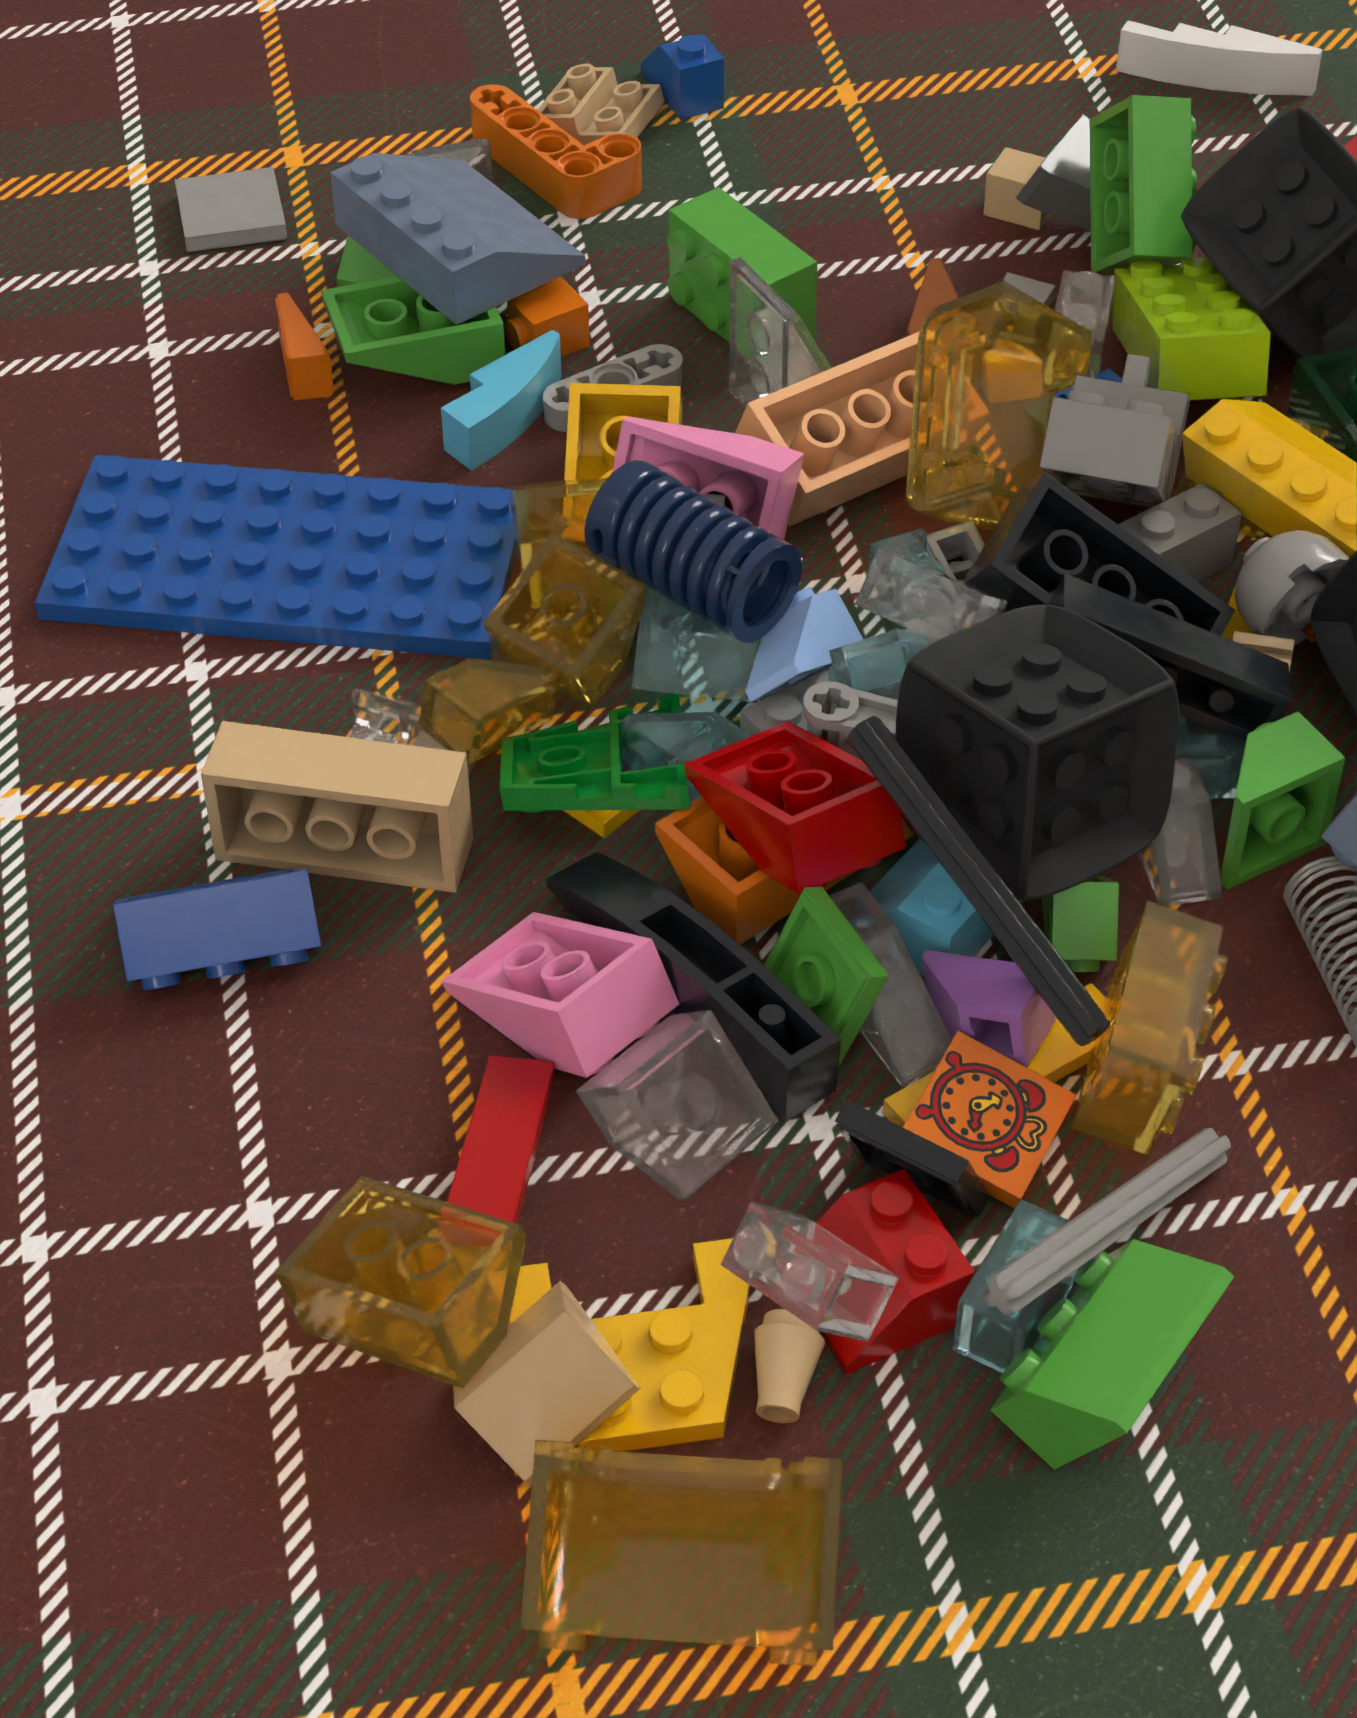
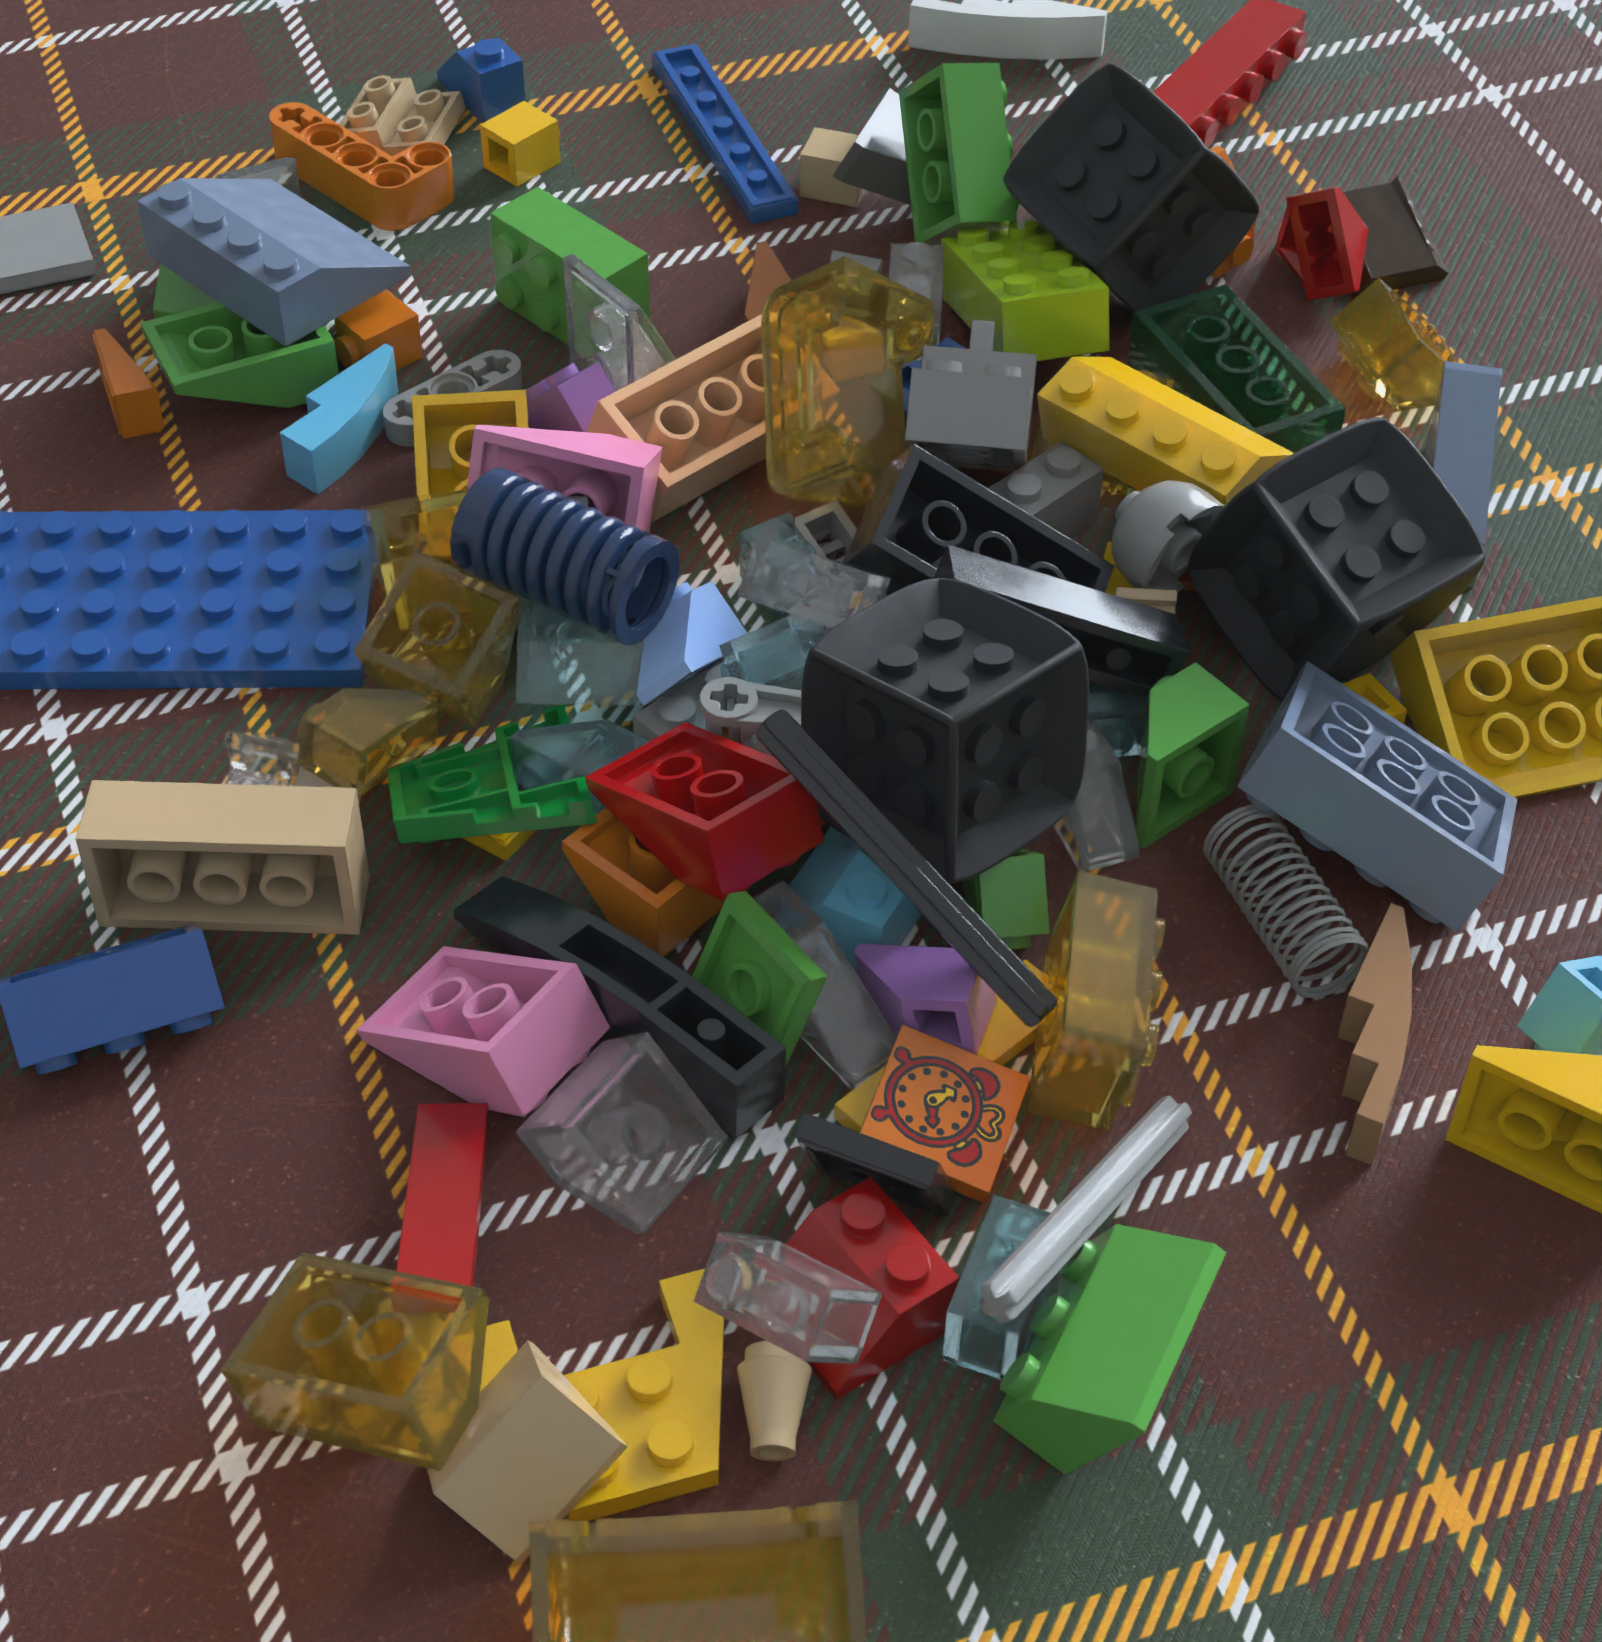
camera: 10 degrees left, 0 degrees up
none -> yellow brick [480,101,561,187]
none -> medium lavender slope [526,362,616,432]
none -> blue tile [652,44,798,224]

